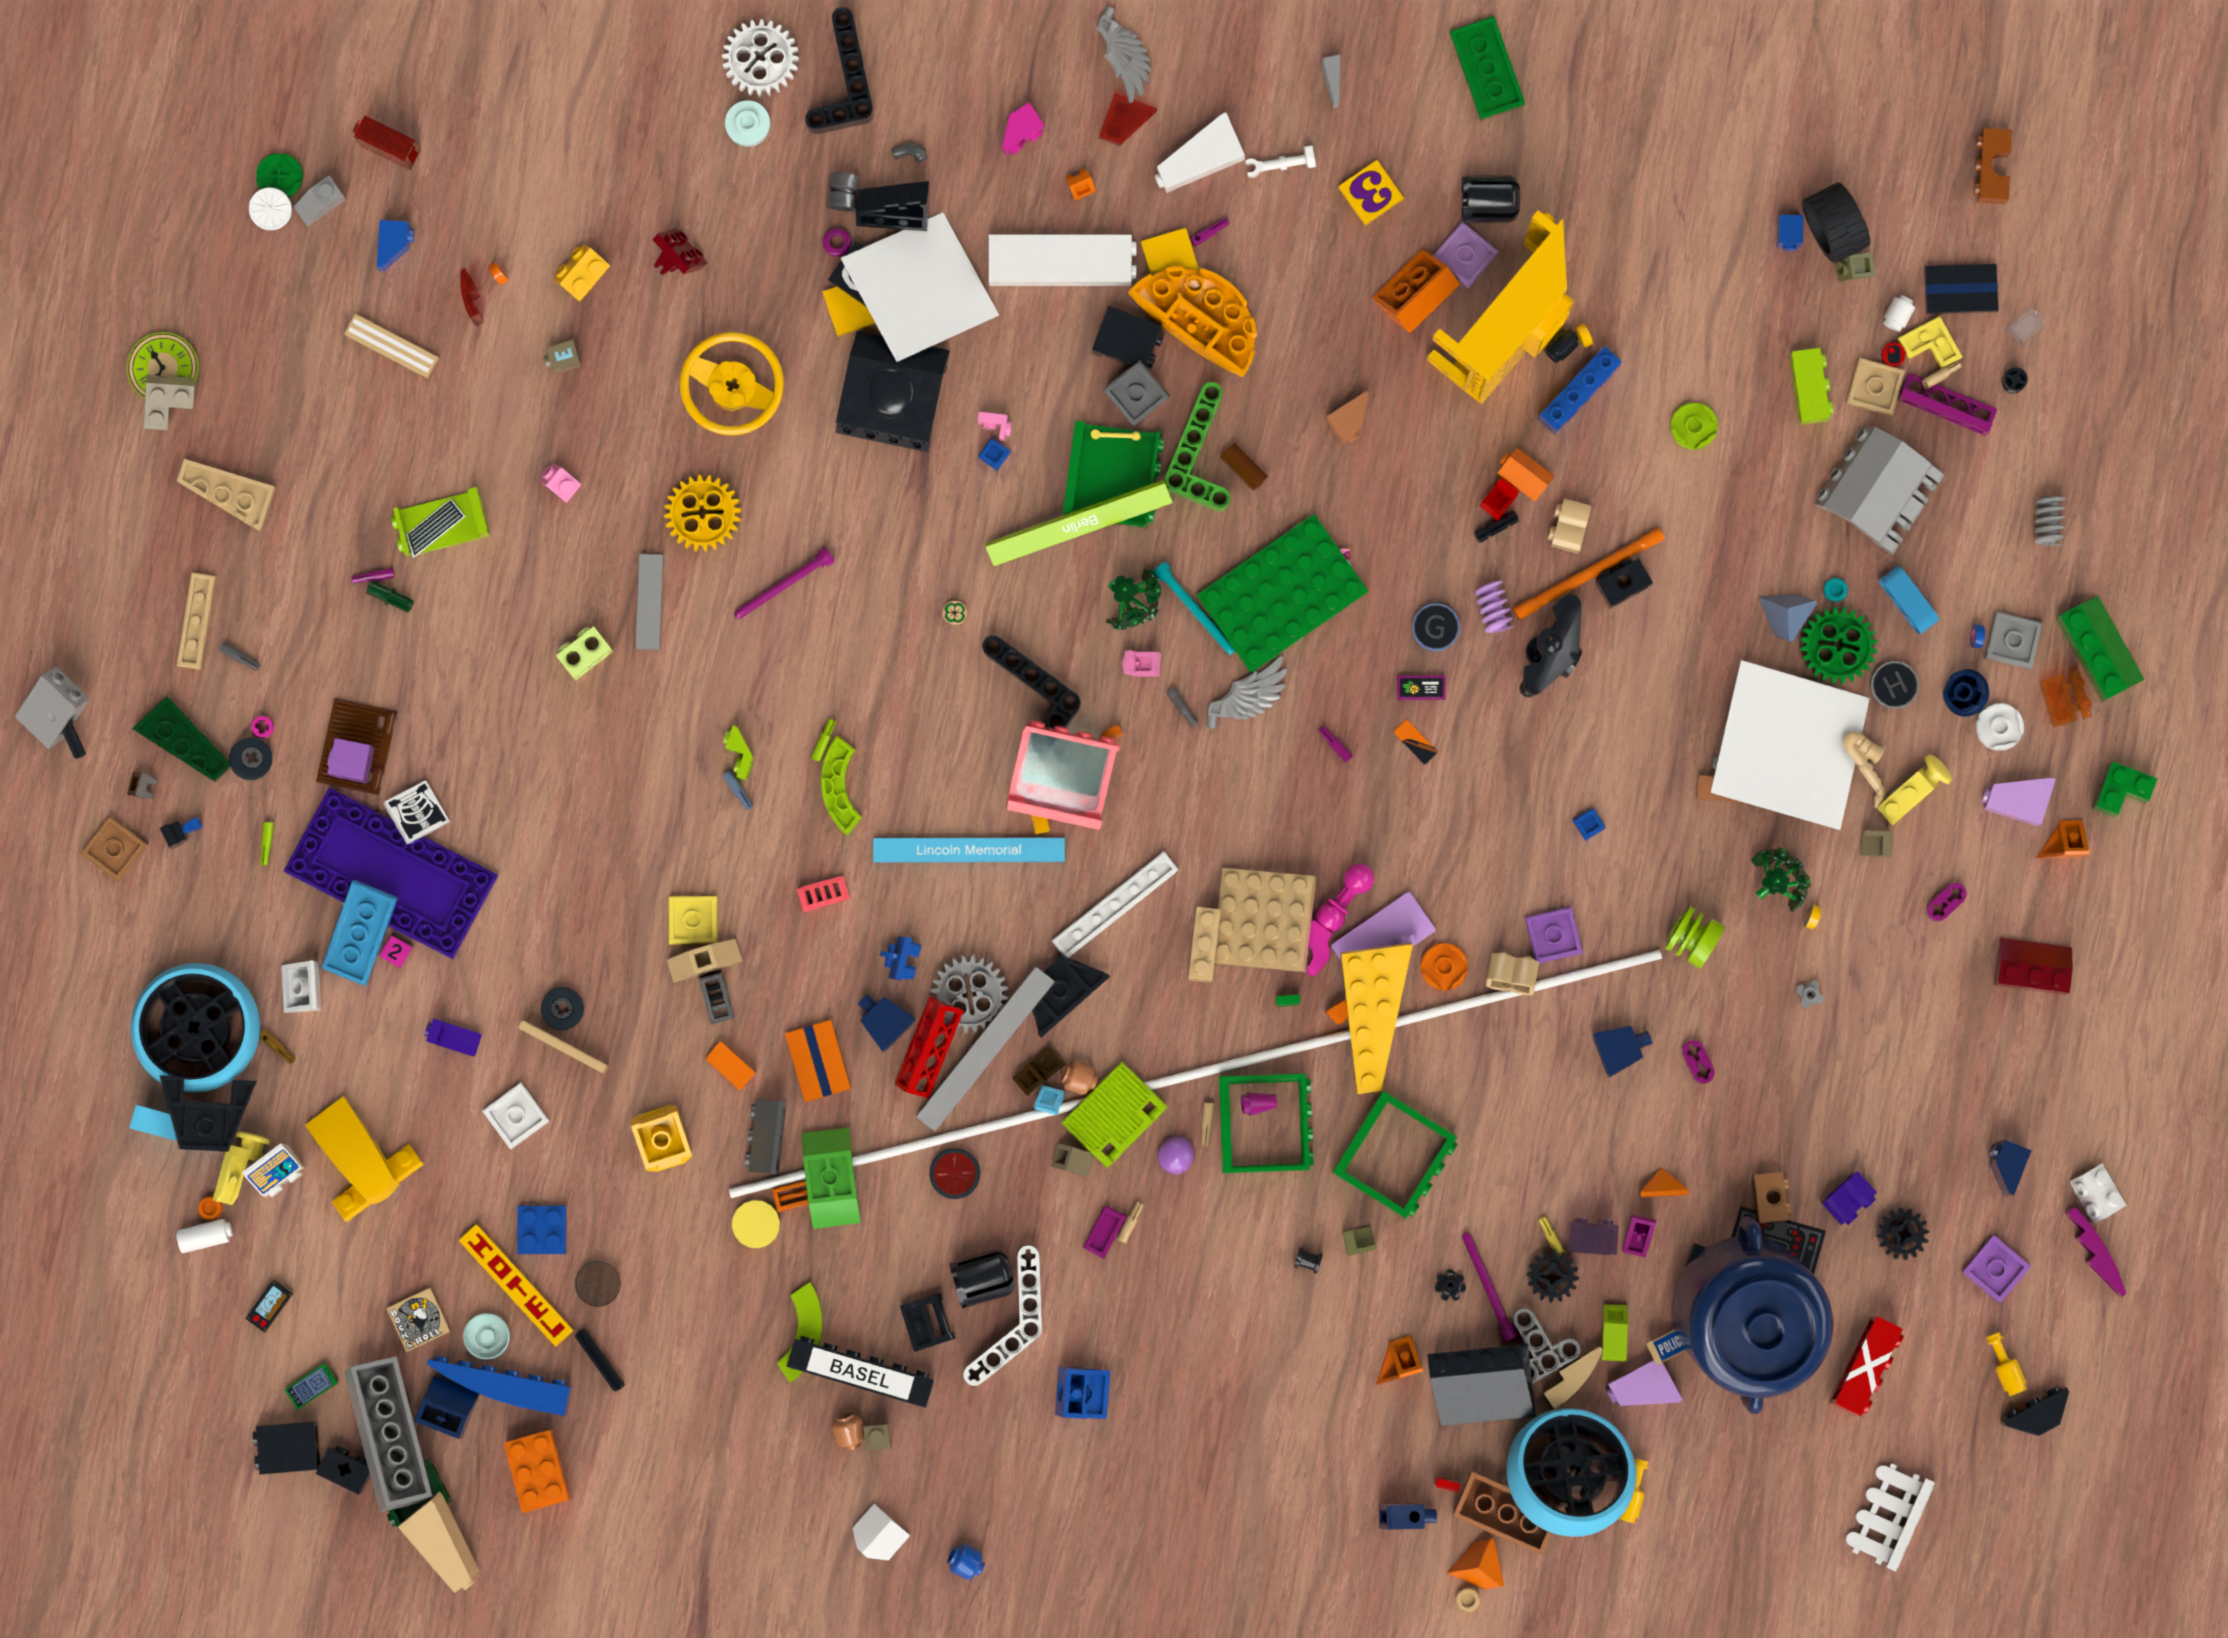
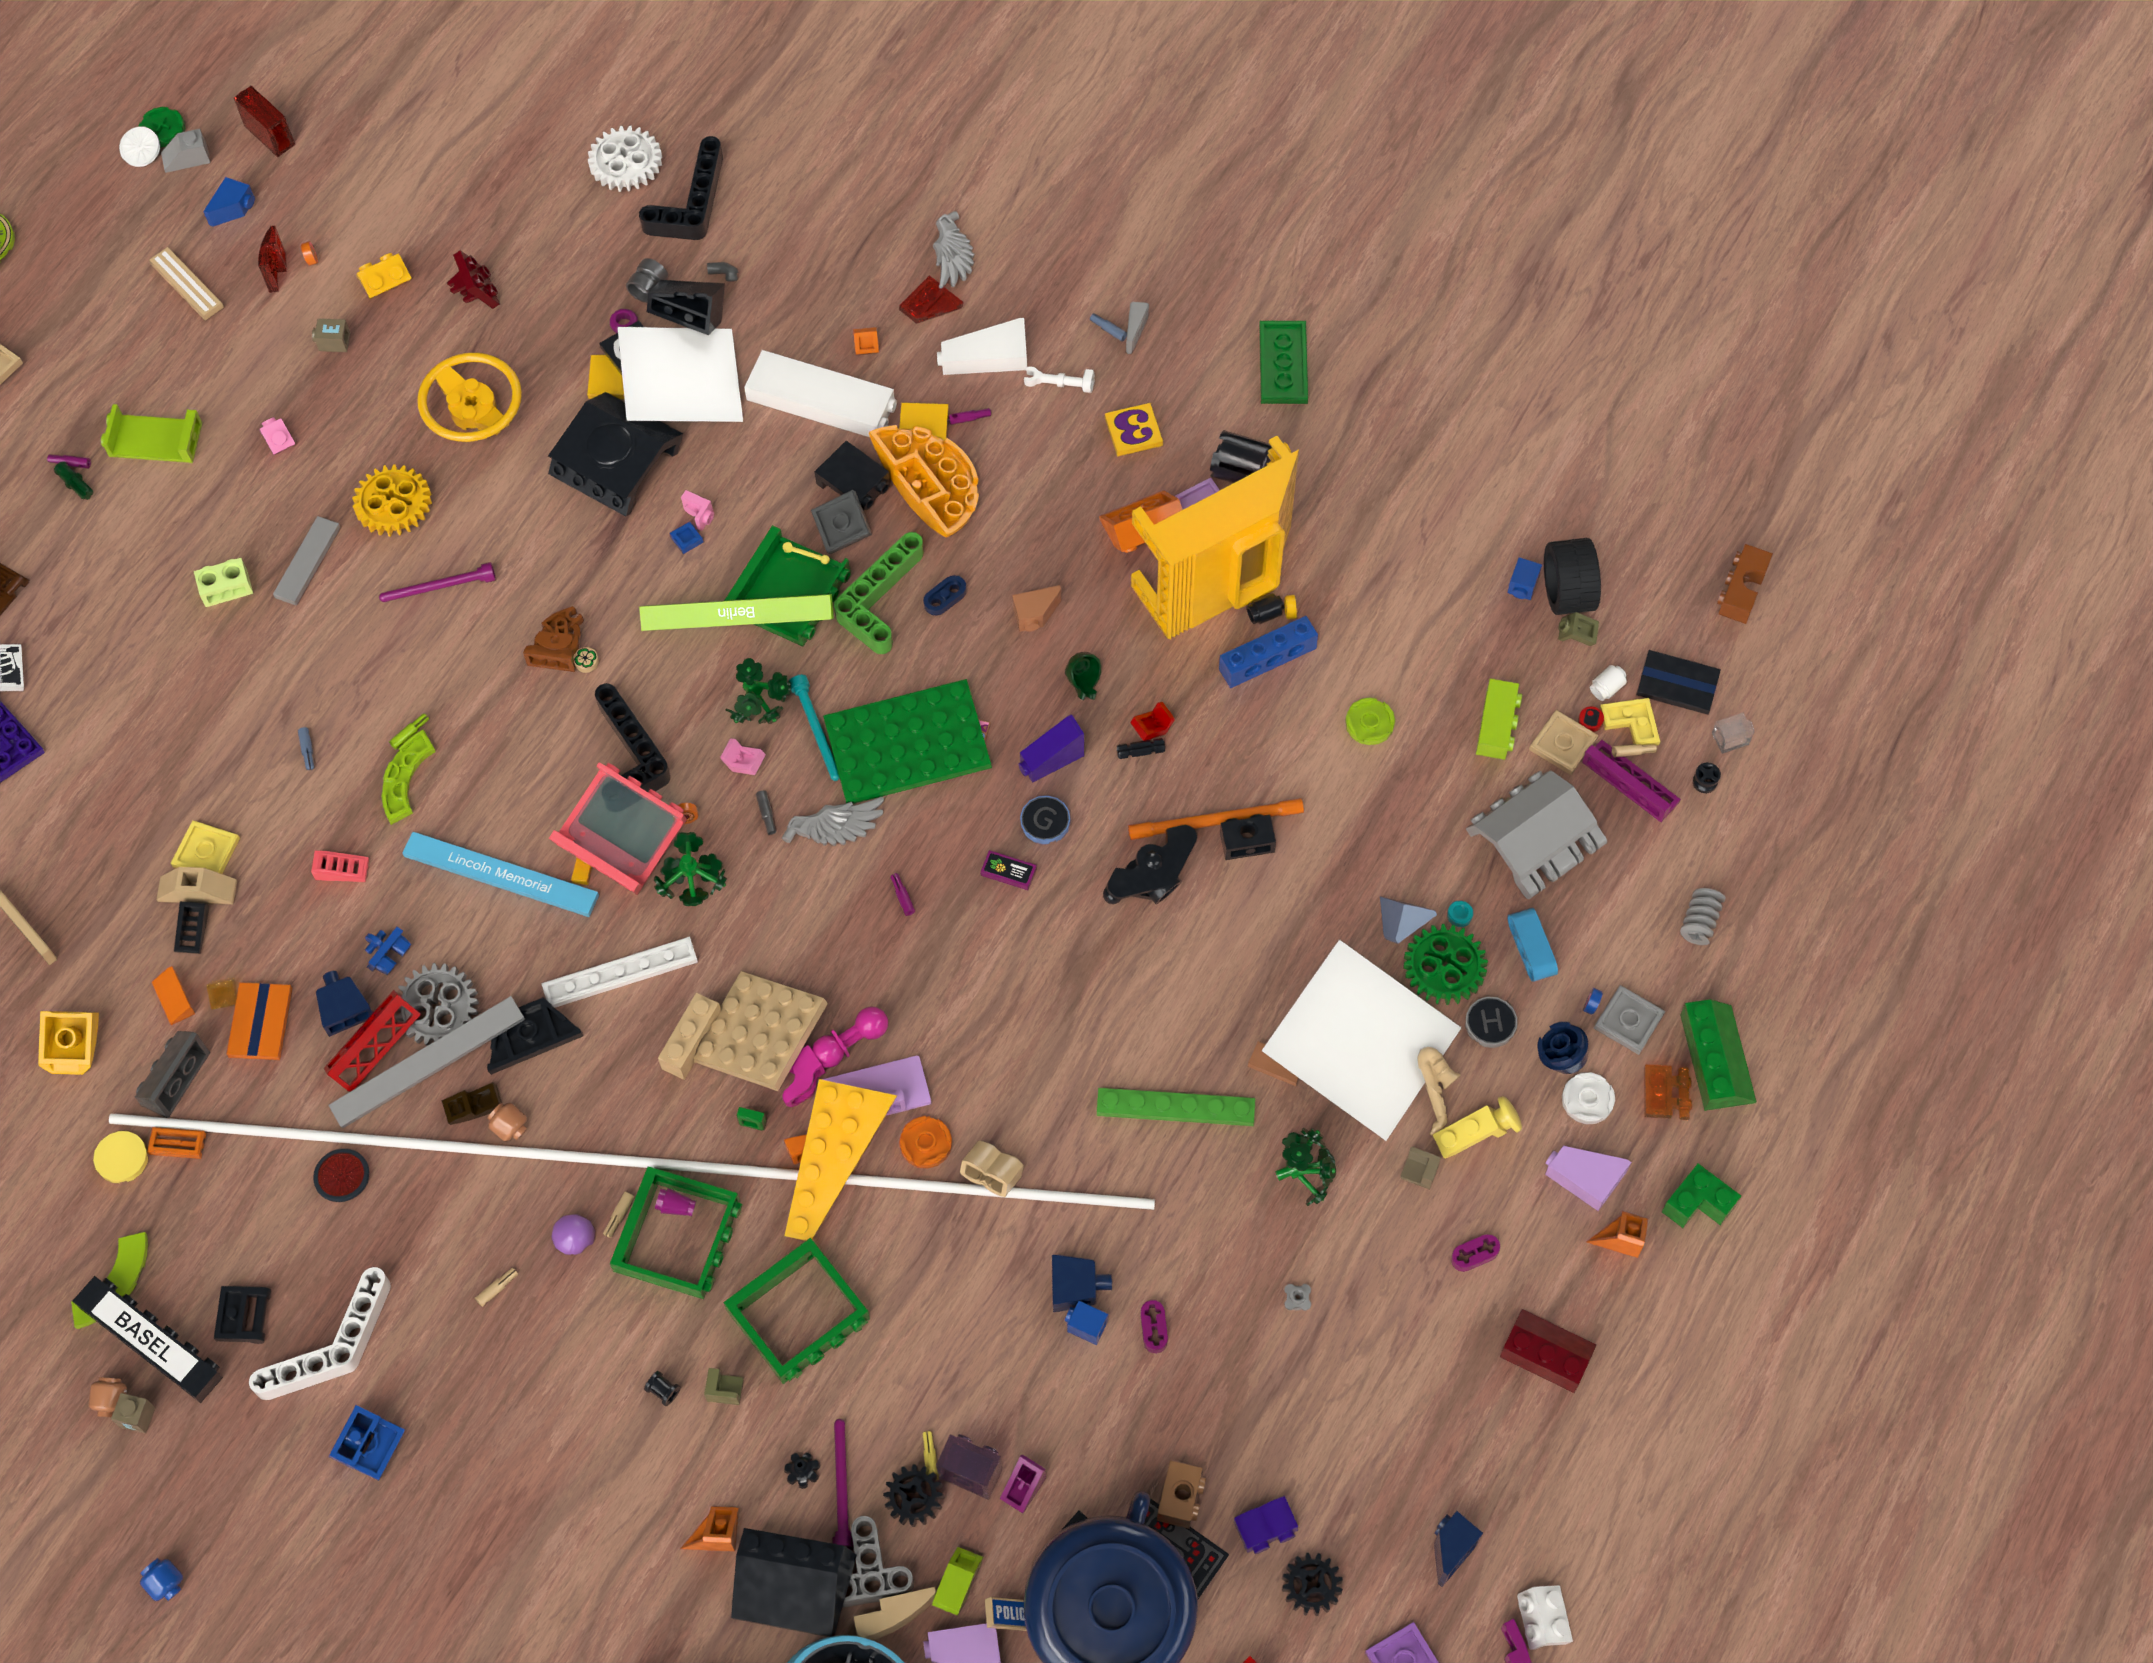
camera: 15 degrees right, 20 degrees down
sticker [406,499,465,558] -> none
black bush [541,987,584,1030] -> none
lime slope [723,726,754,782] -> none
light aqua piece [725,101,771,147] -> none
bright green slope [801,1127,861,1229] -> none
white slope [852,1504,910,1560] -> none
black cylinder [949,1250,1015,1309] -> none
dark pink slope [1002,102,1045,156] -> none
medium azure tile [1034,1085,1065,1115] -> none
dark tan brick [1051,1143,1093,1177] -> none
lime window [1061,1062,1168,1168] -> none
magenta tile [1083,1205,1126,1259] -> none
reddish brown axle [1220,443,1268,492] -> none
sticker [1394,720,1438,764] -> none
lavender piece [1475,580,1515,633] -> none
orange brick [1498,448,1555,502] -> none
medium lavender tile [1525,907,1583,964] -> none
tan brick [1548,499,1592,554] -> none
blue tile [1573,808,1606,841] -> none
orange slope [1639,1168,1689,1198] -> none
lime wheel [1665,905,1726,969] -> none
yellow tile [1804,904,1821,930] -> none
none -> clear yellow slope [206,978,237,1010]
none -> dark orange piece [523,606,584,672]
none -> dark green plant [654,832,727,906]
none -> dark blue plate [923,575,967,616]
none -> dark purple slope [1018,714,1084,783]
none -> dark green piece [1065,652,1101,700]
none -> blue brick [1065,1301,1108,1345]
none -> sand blue piece [1090,313,1127,342]
none -> bright green plate [1097,1088,1255,1126]

